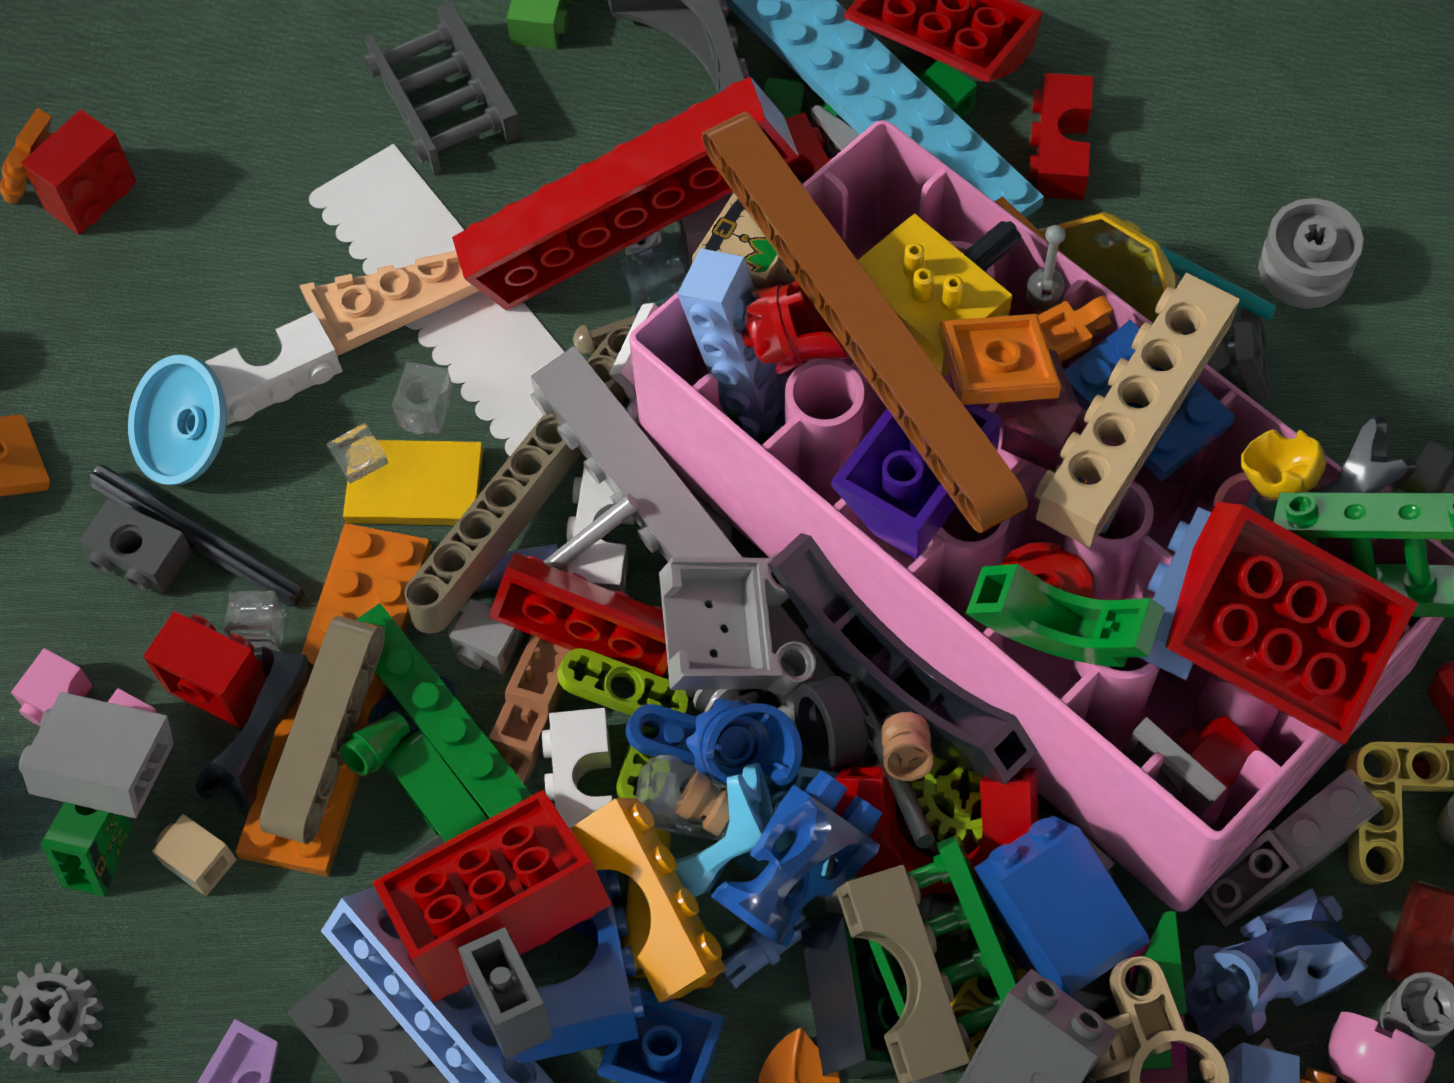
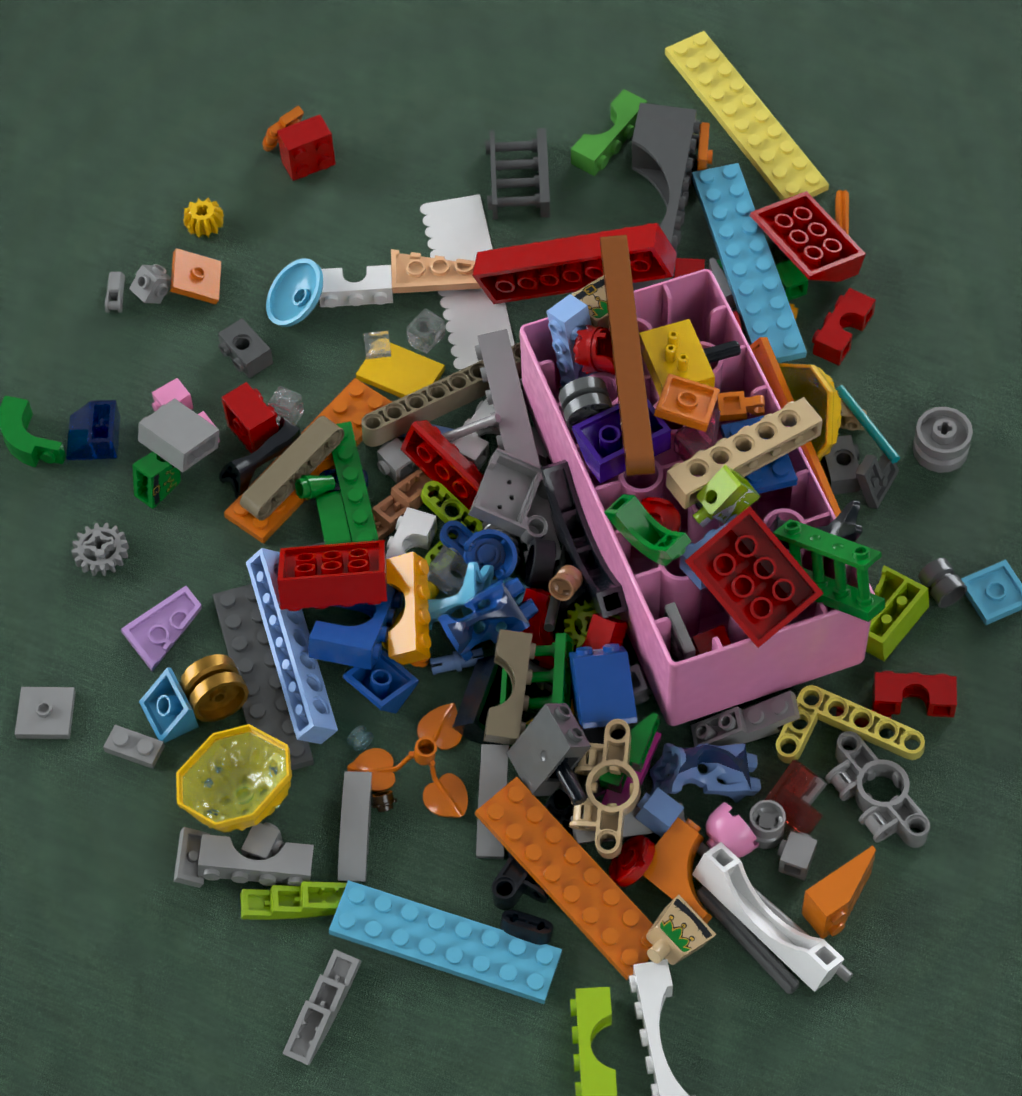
camera: 25 degrees right, 5 degrees down
black axle [88,465,305,607] -> none
tan brick [152,814,237,896] -> none
dark grey brick [458,927,553,1059] -> none
medium nougat wheel [674,771,729,836] -> none
green slope [763,77,805,119] -> none
hinge [1025,225,1066,311] -> none
yellow hair [1241,430,1326,499] -> none
none -> dark grey wheel [559,376,613,431]
none -> lime torso [693,465,761,528]

